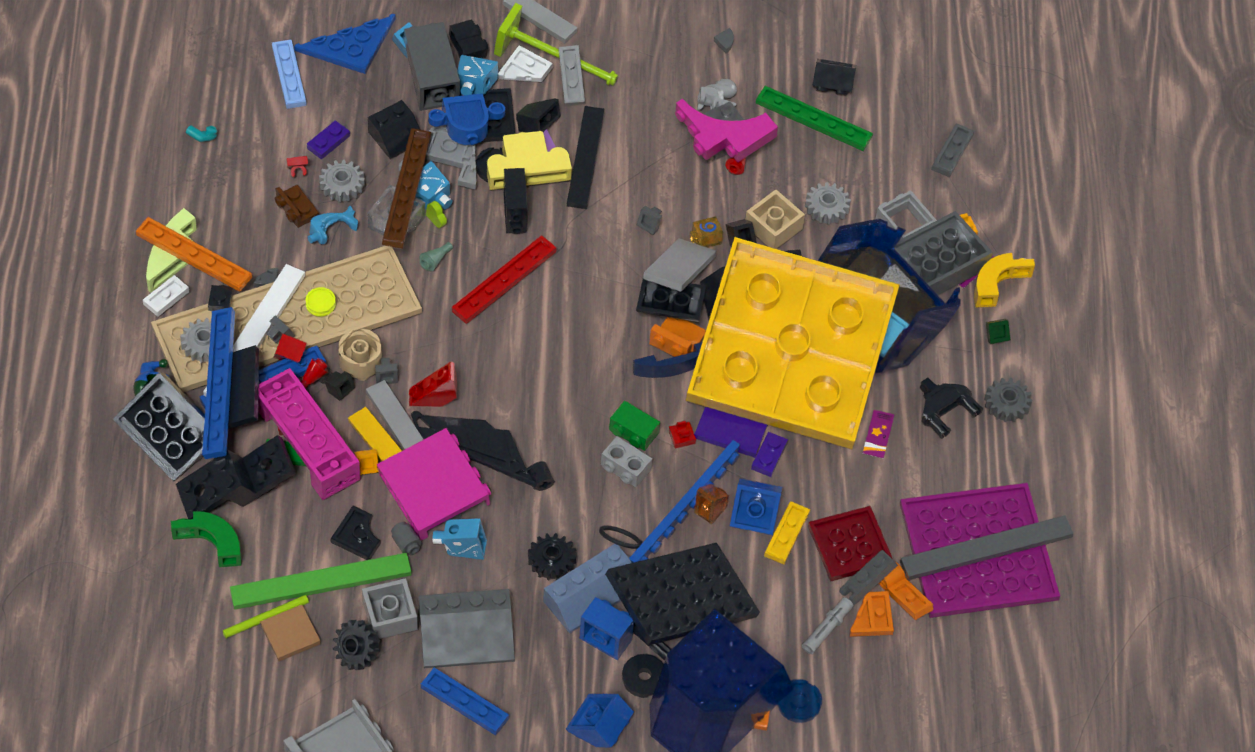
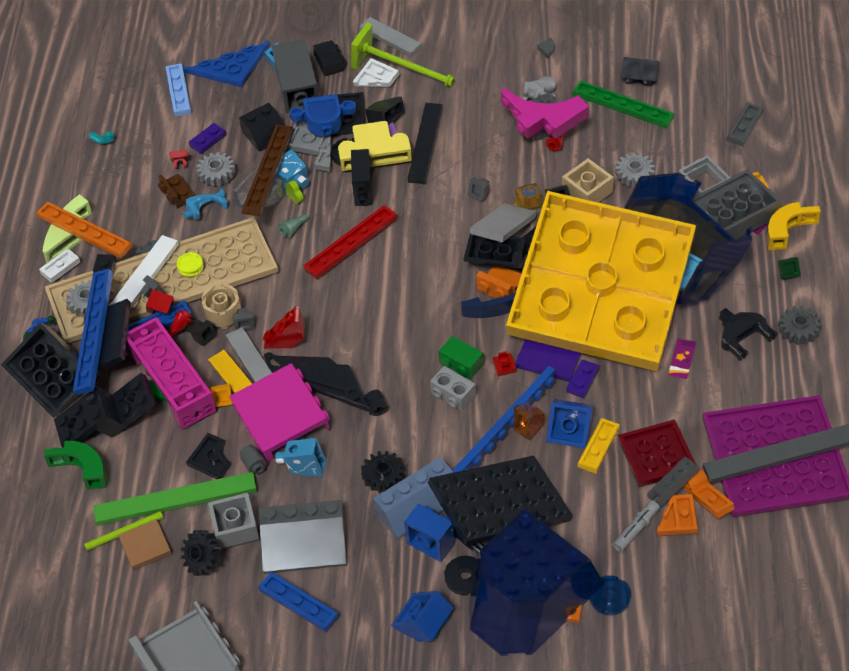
camera: 10 degrees right, 5 degrees down
dark azure torso [457,55,498,95] -> none
light grey tile [559,45,585,106] -> none
black piece [599,525,642,549] -> none

